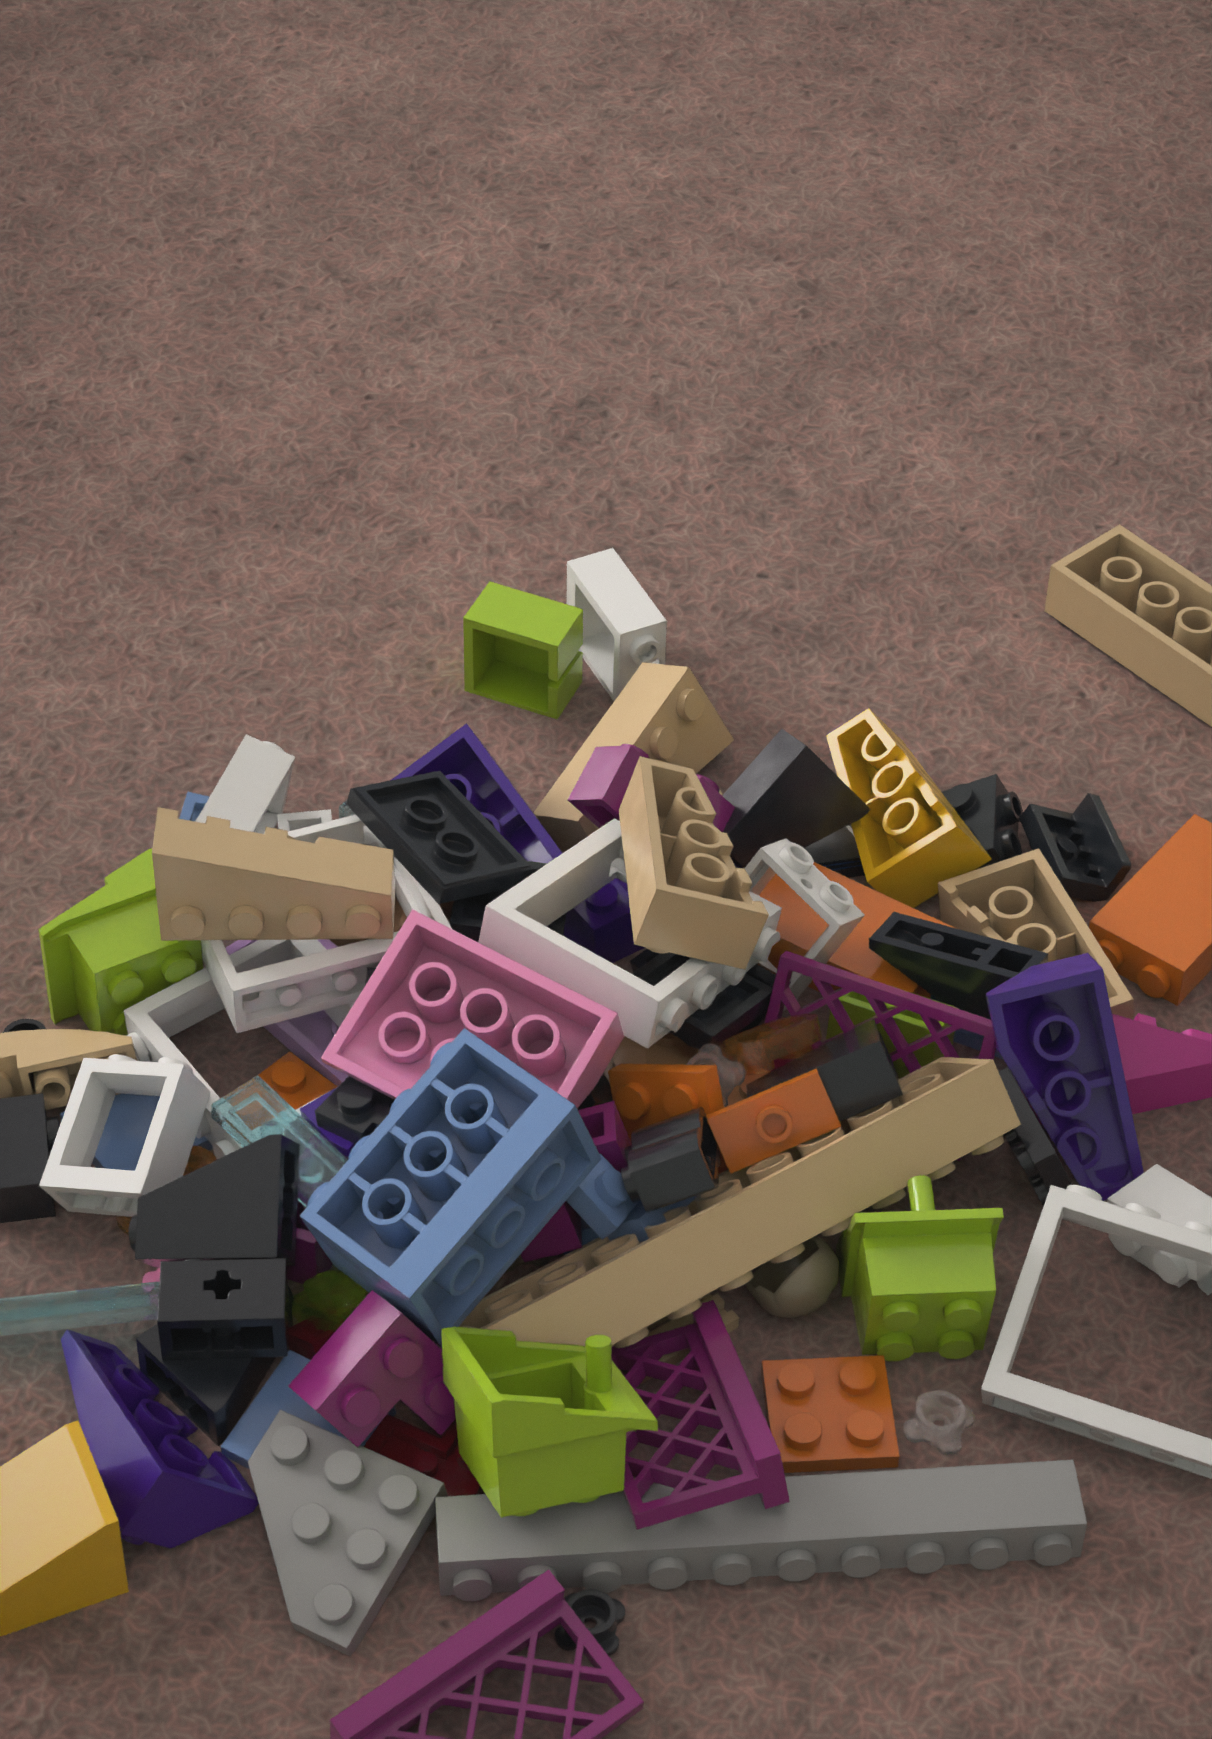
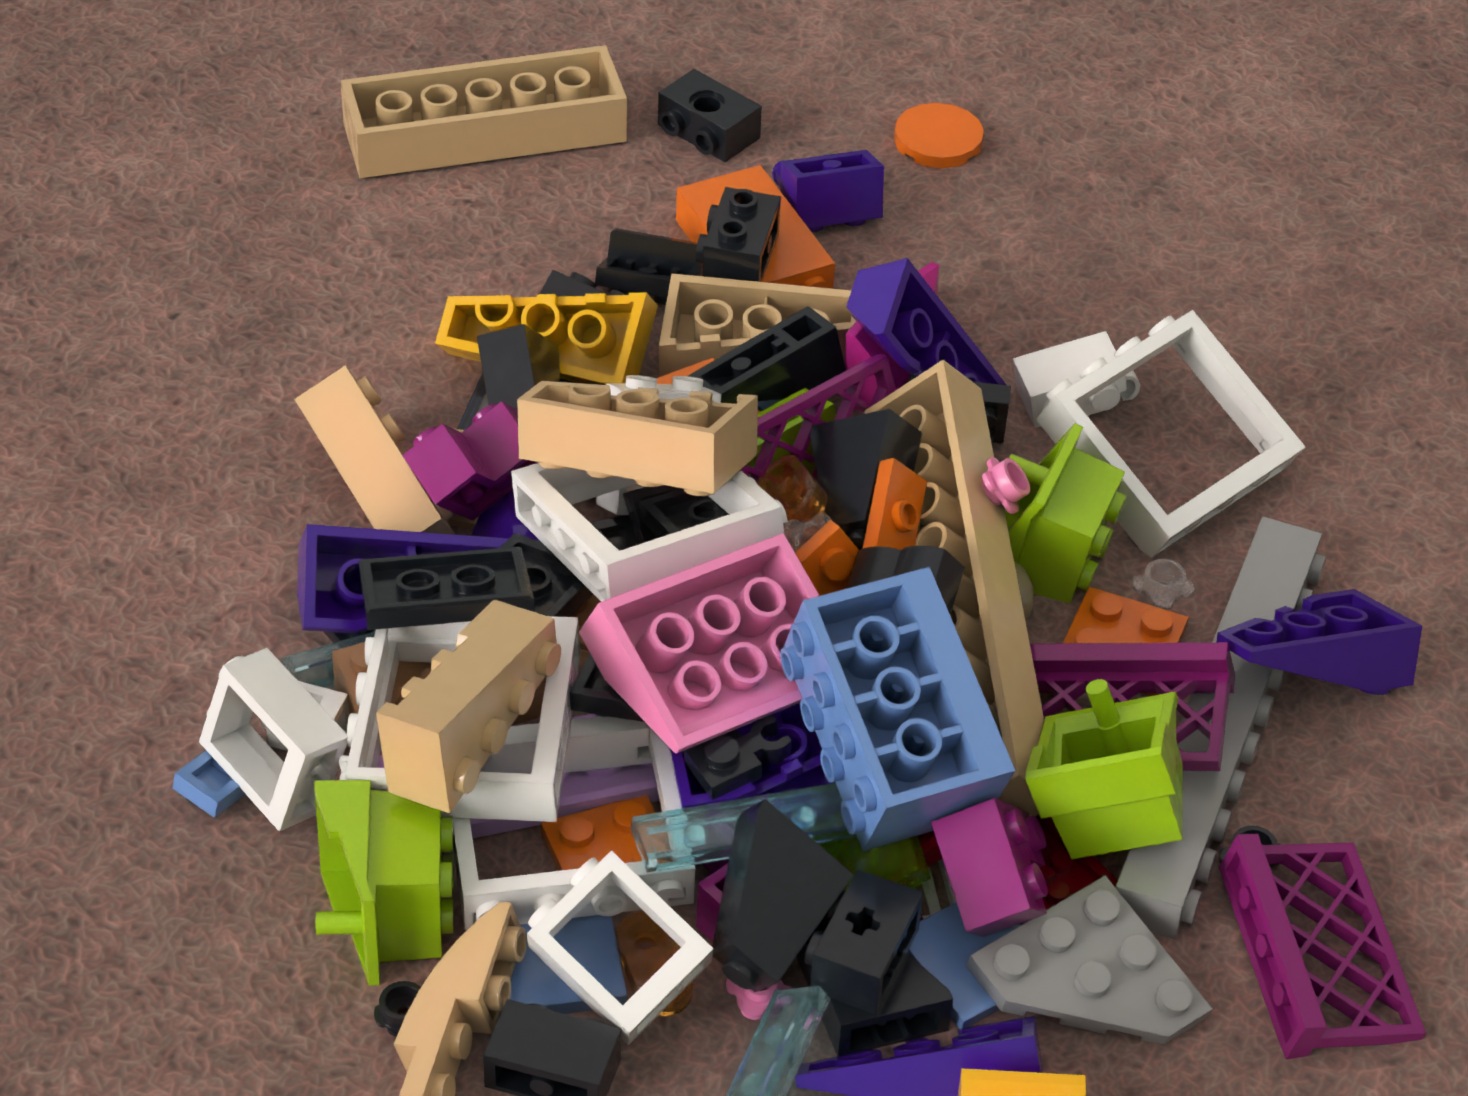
camera: 65 degrees left, 0 degrees up
lime piece [463,581,583,719] -> none
white window [567,548,667,701] -> none
none -> black brick [696,187,781,282]
none -> bright pink plate [982,457,1030,514]
none -> dark purple wedge [1216,589,1422,695]

